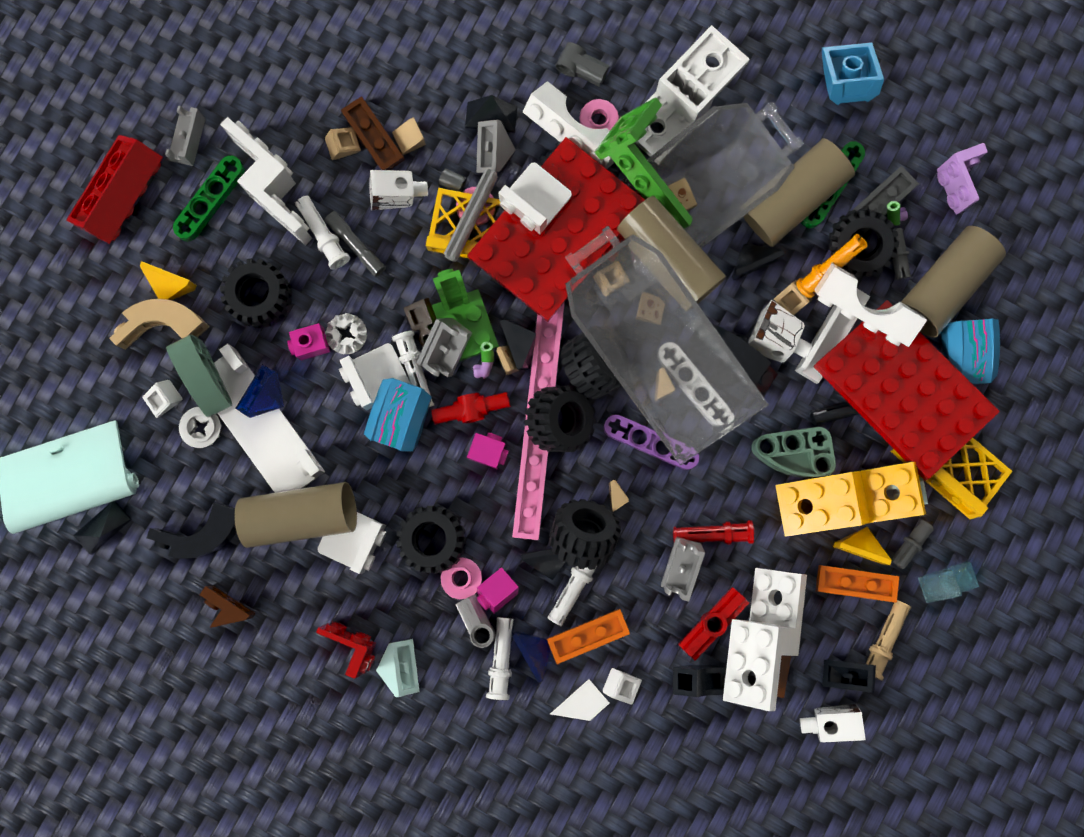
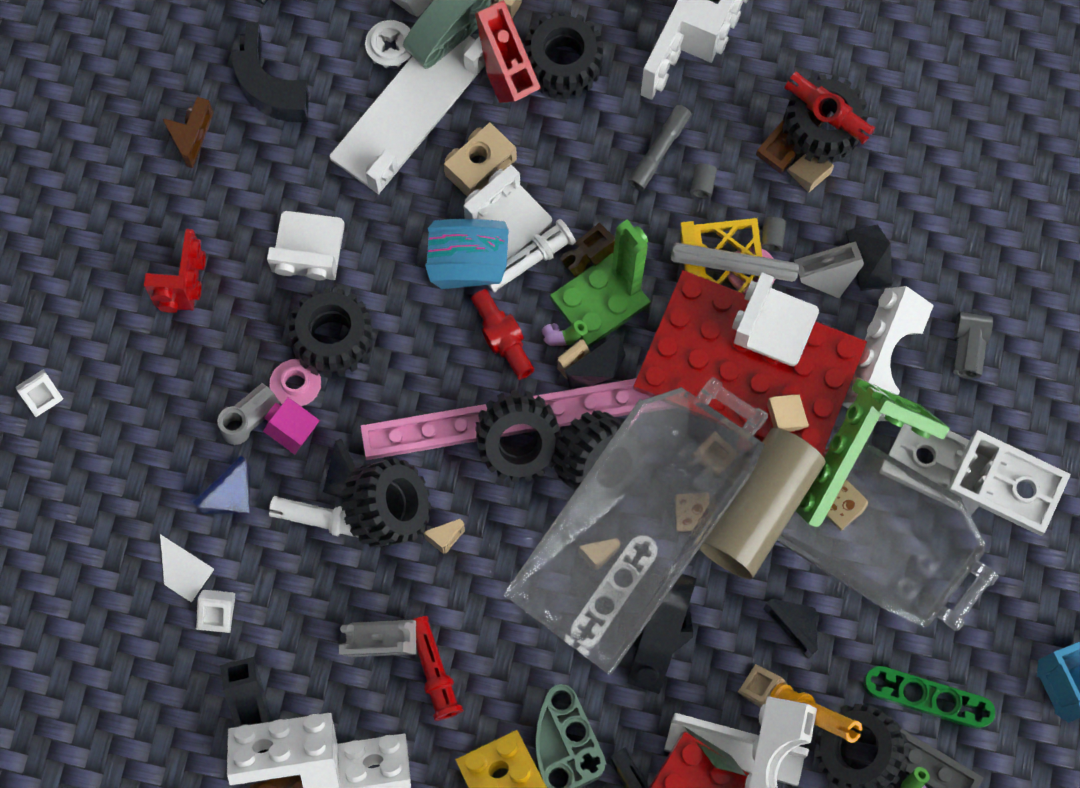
camera: 75 degrees right, 10 degrees down
clear blue slope [235,364,284,418] -> none
dark tan piece [235,482,357,548] -> none
dark pink brick [287,323,331,361] -> none
white pin [295,196,350,270] -> none
tan slope [325,127,361,160] -> none
white gear [325,313,367,354] -> none
white torso [369,170,428,210] -> none
light aqua slope [376,639,420,697] -> none
light grey hinge [416,318,472,377] -> none
dark pink brick [467,432,509,469] -> none
white pin [486,617,514,700] -> none
orange plate [547,608,630,664] -> none
bright pink piece [579,99,619,130] -> none
medium lavender beam [604,415,699,470] -> none
red piece [678,587,749,661] -> none
dark tan piece [741,138,855,247] -> none
white torso [748,300,812,362] -> none
none -> white slope [16,369,63,417]
none -> tan brick [444,122,517,197]
none -> red slope [475,0,541,103]
none -> dark green sticker [685,727,747,776]
none -> dark grey hinge [690,163,717,199]
none -> tan slope [767,395,809,432]
none -> black tyre [783,74,868,163]
none -> red pin [784,71,875,144]

